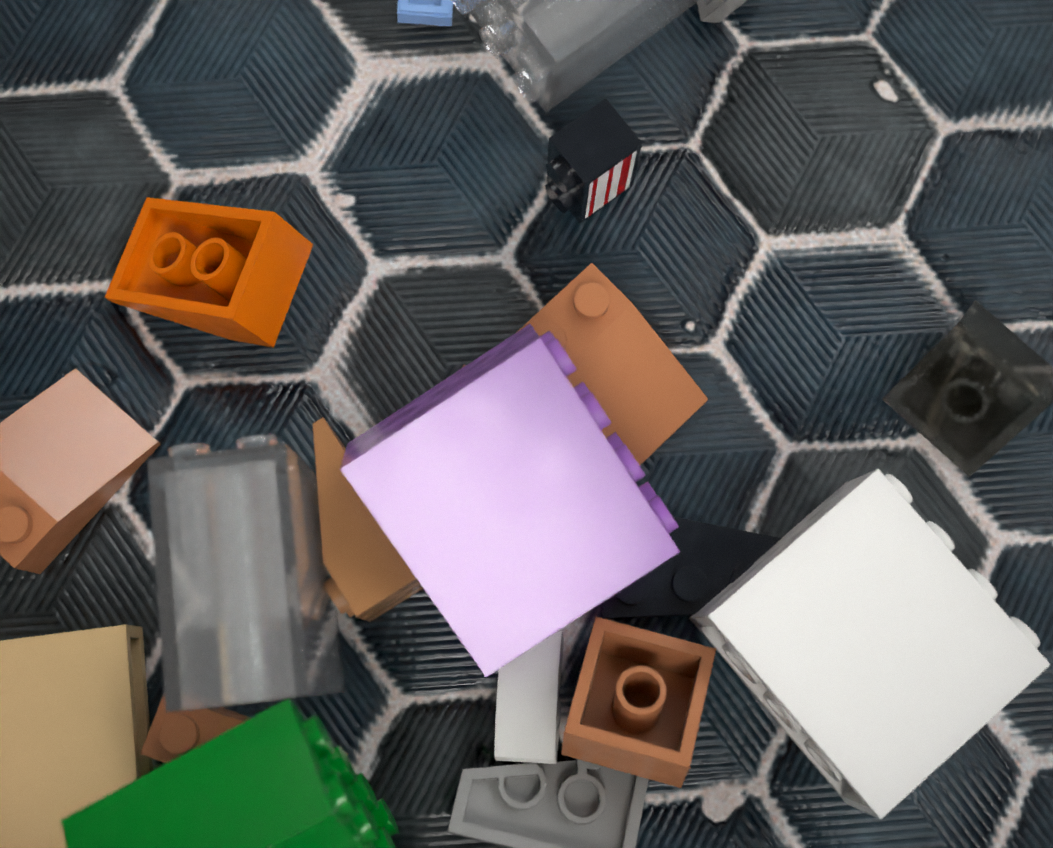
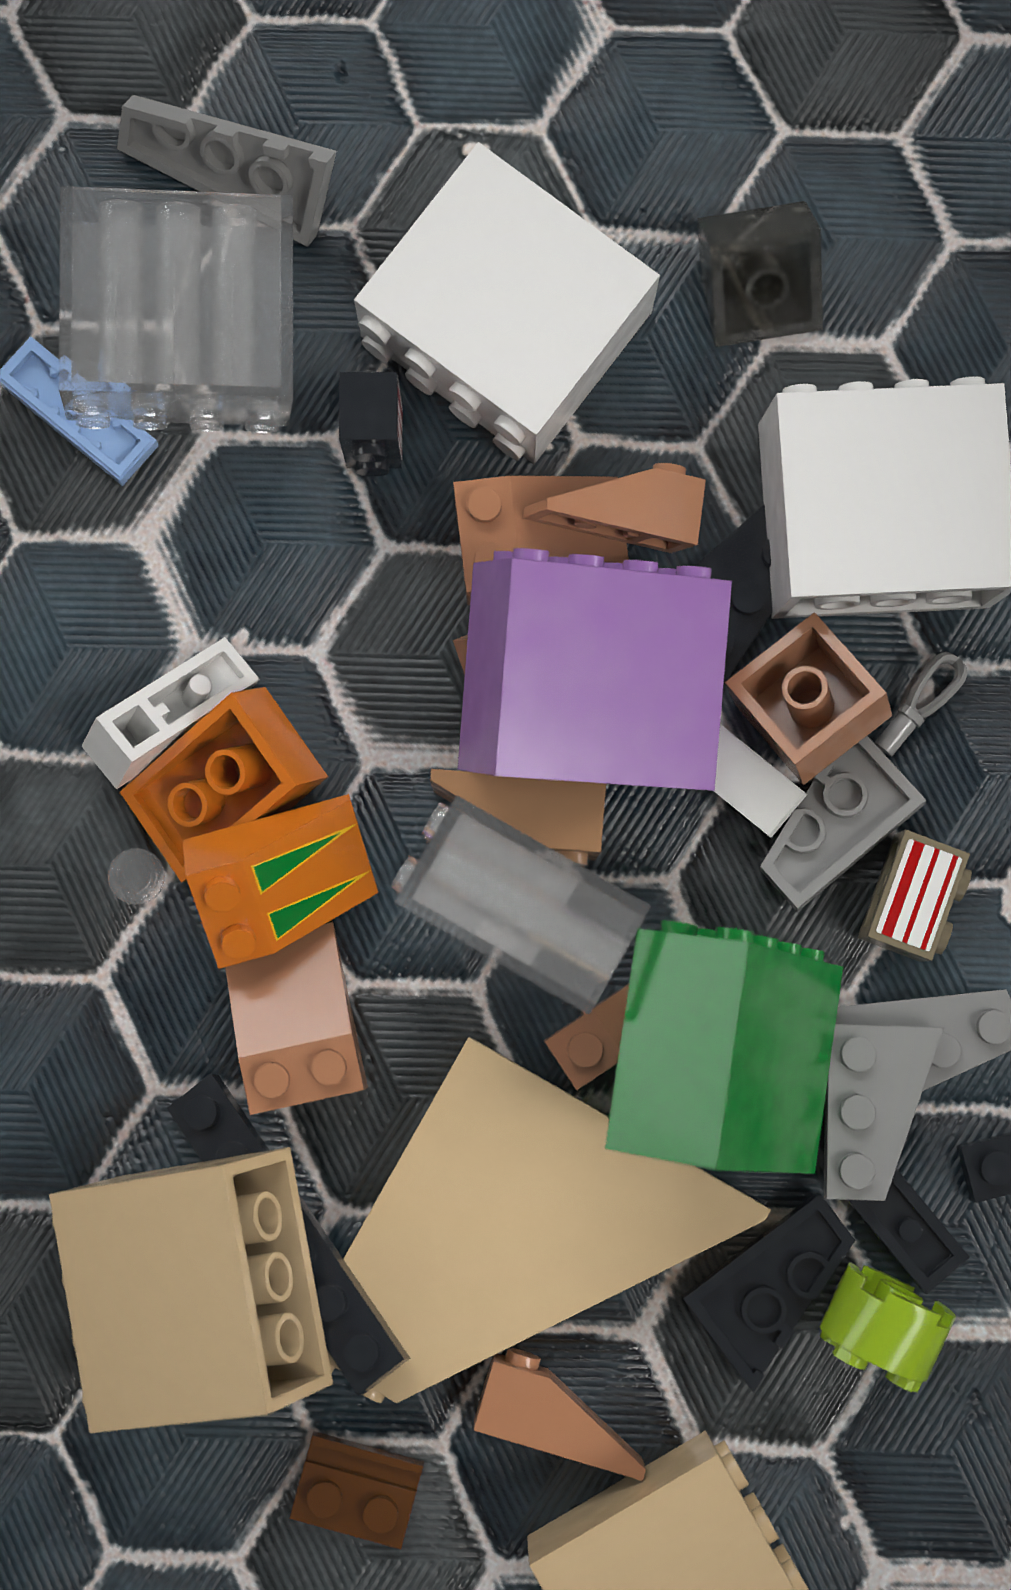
camera: 55 degrees left, 5 degrees up
none -> white slope [82,637,260,789]
none -> clear plate [108,848,165,905]
none -> orange slope [183,794,378,969]
none -> white brick [354,142,660,464]
none -> nougat slope [523,463,706,553]
none -> light grey piece [874,652,967,757]

